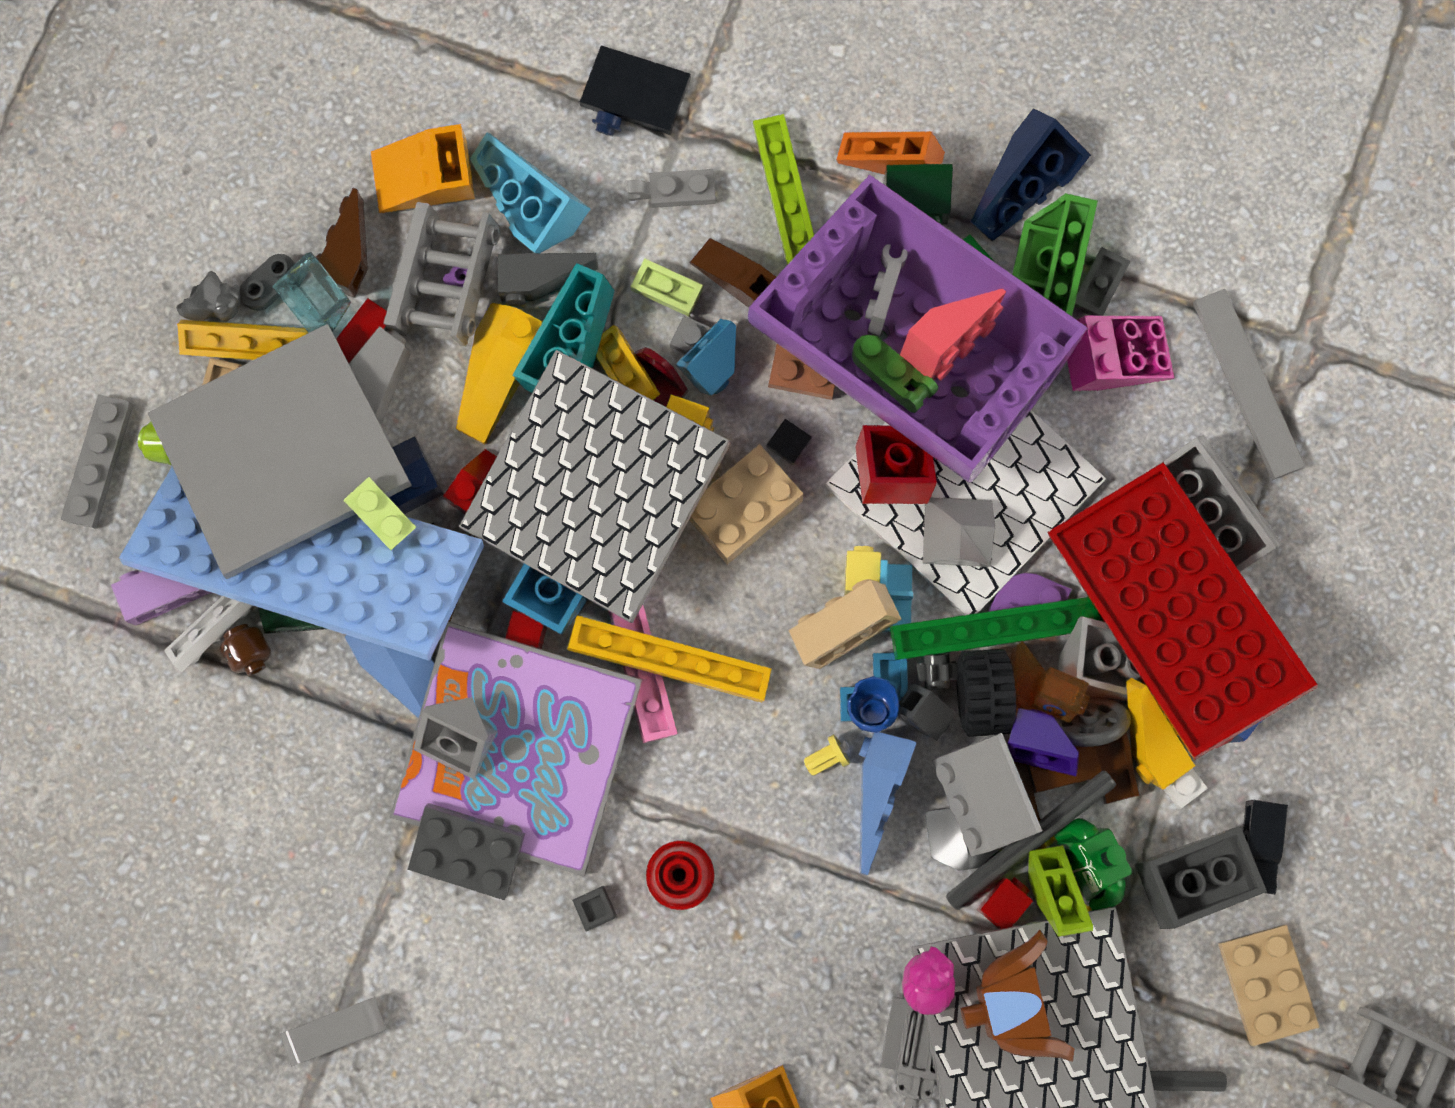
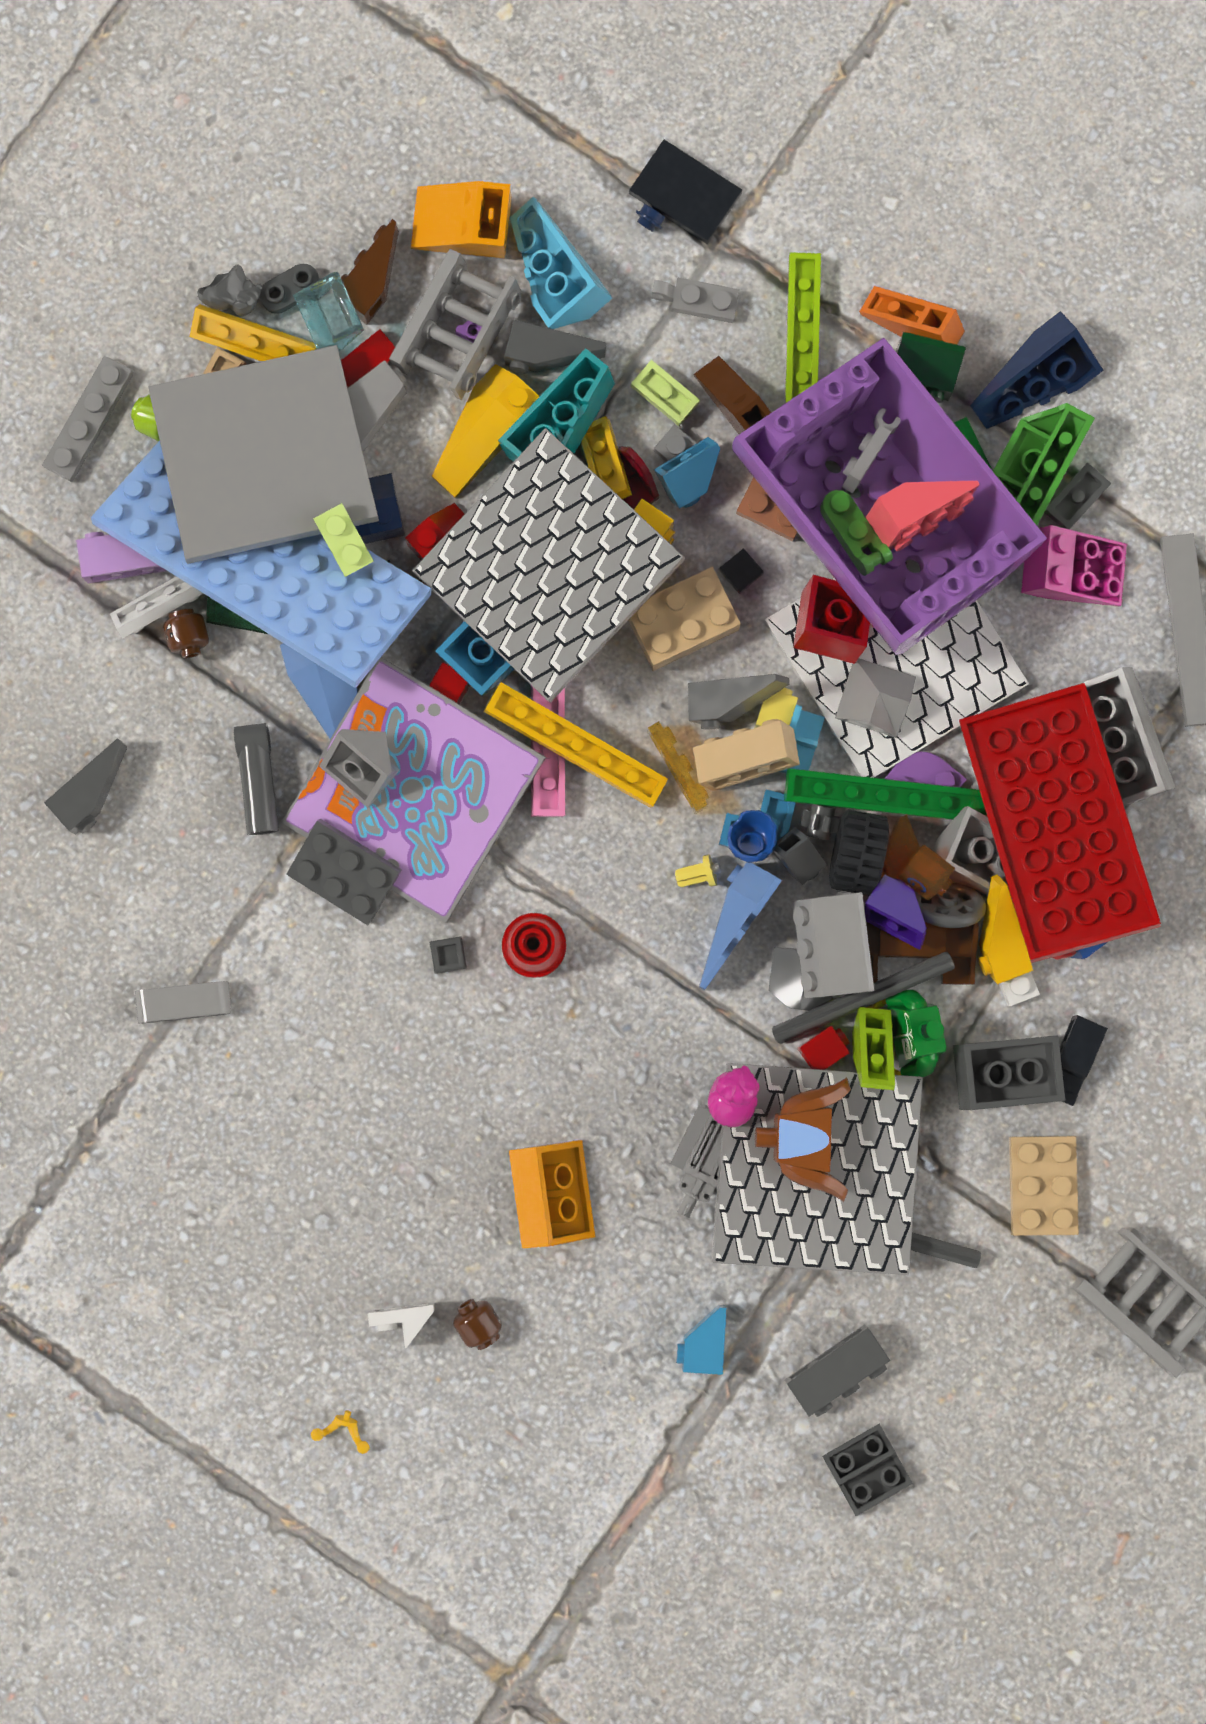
camera: 10 degrees right, 5 degrees up
none -> dark grey slope [44,738,127,834]
none -> dark grey piece [234,723,279,835]
none -> clear yellow plate [647,721,709,815]
none -> dark grey slope [688,674,790,729]

